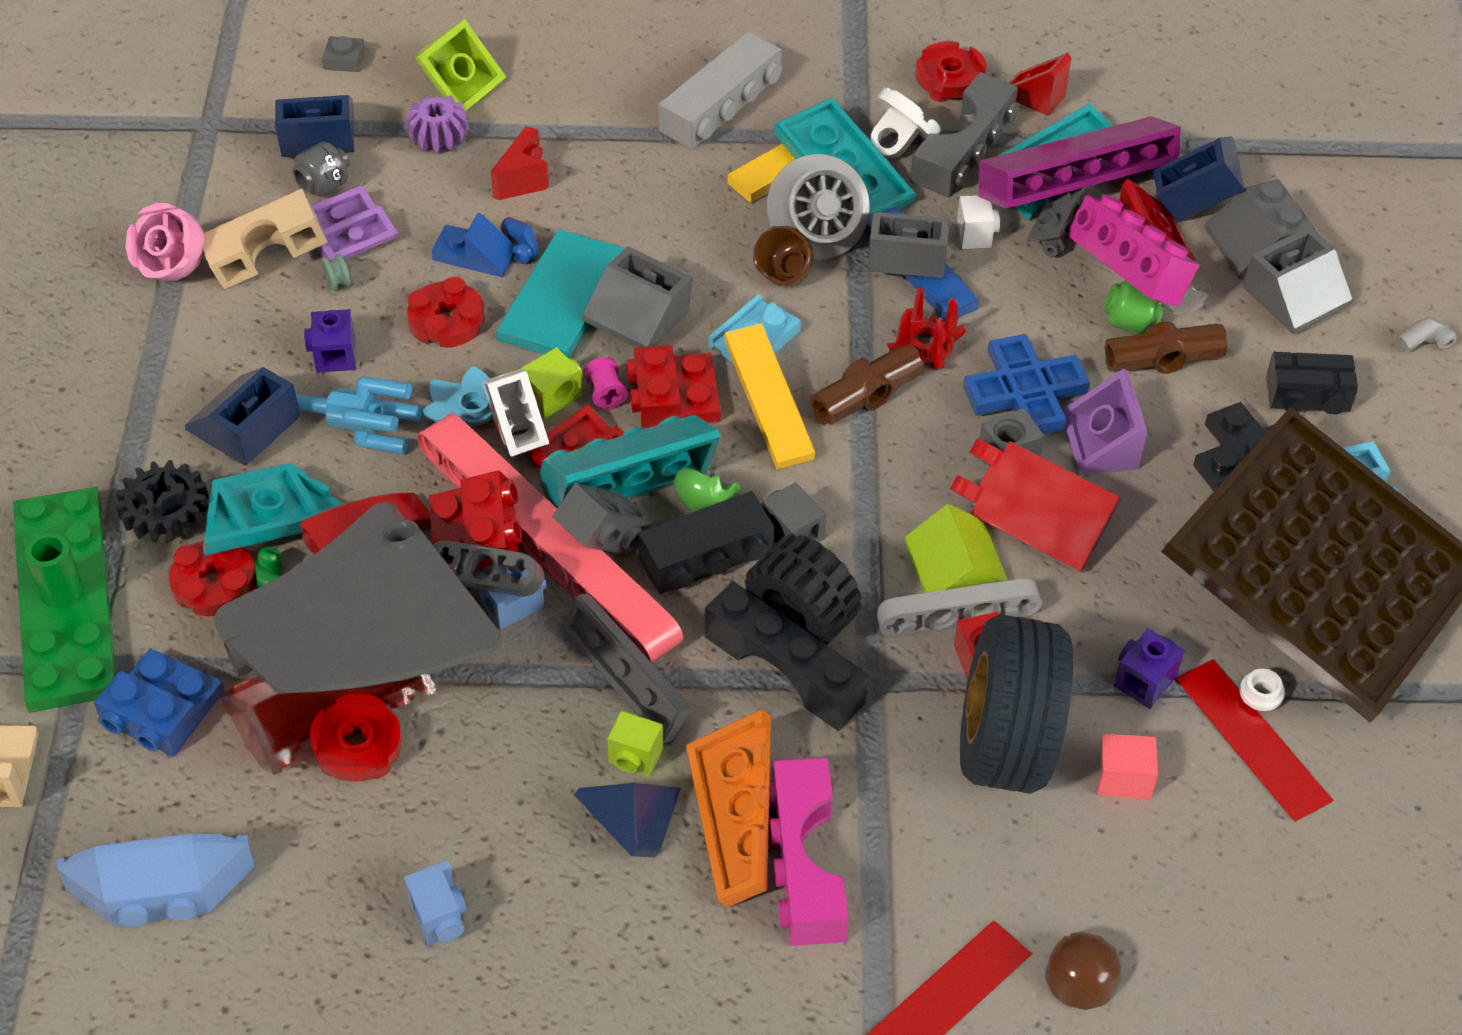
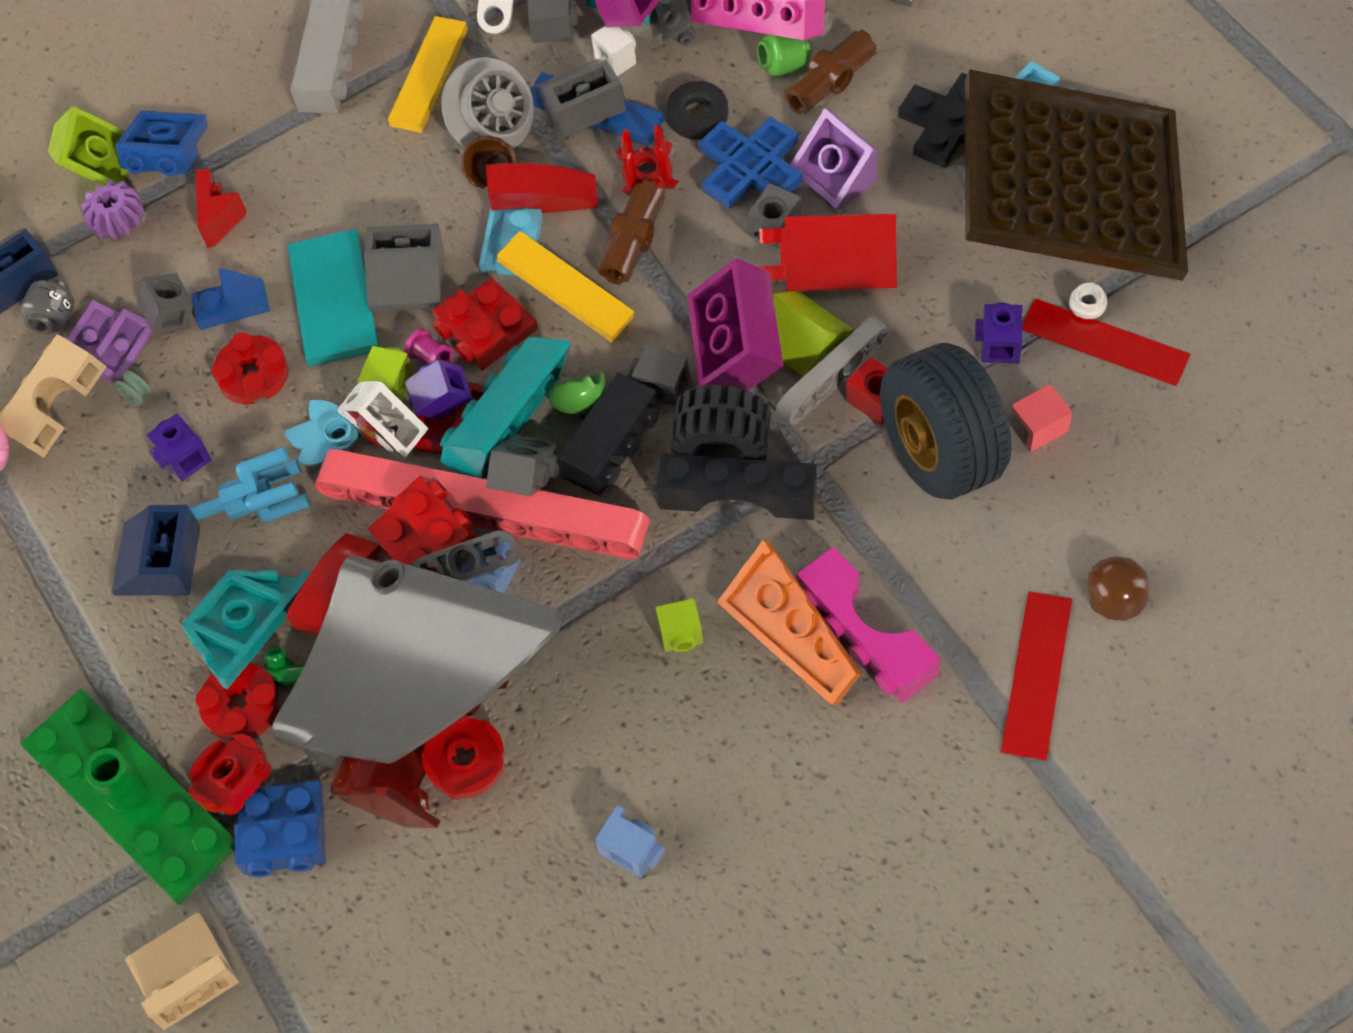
camera: 25 degrees left, 10 degrees up
medium blue wedge [57,833,255,927] -> none
black gear [115,460,209,542] -> none
blue arm [501,217,539,264] -> none
dark grey tile [561,594,692,743] -> none
dark blue slope [574,783,681,858] -> none
teal tile [773,97,917,217] -> none
black brick [1266,351,1358,414] -> none
none -> blue plate [116,110,208,176]
none -> dark grey brick [138,273,193,334]
none -> red plate [188,734,272,815]
none -> dark purple brick [405,359,473,420]
none -> red slope [486,163,598,213]
none -> black tyre [667,81,728,140]
none -> magenta brick [687,258,784,390]

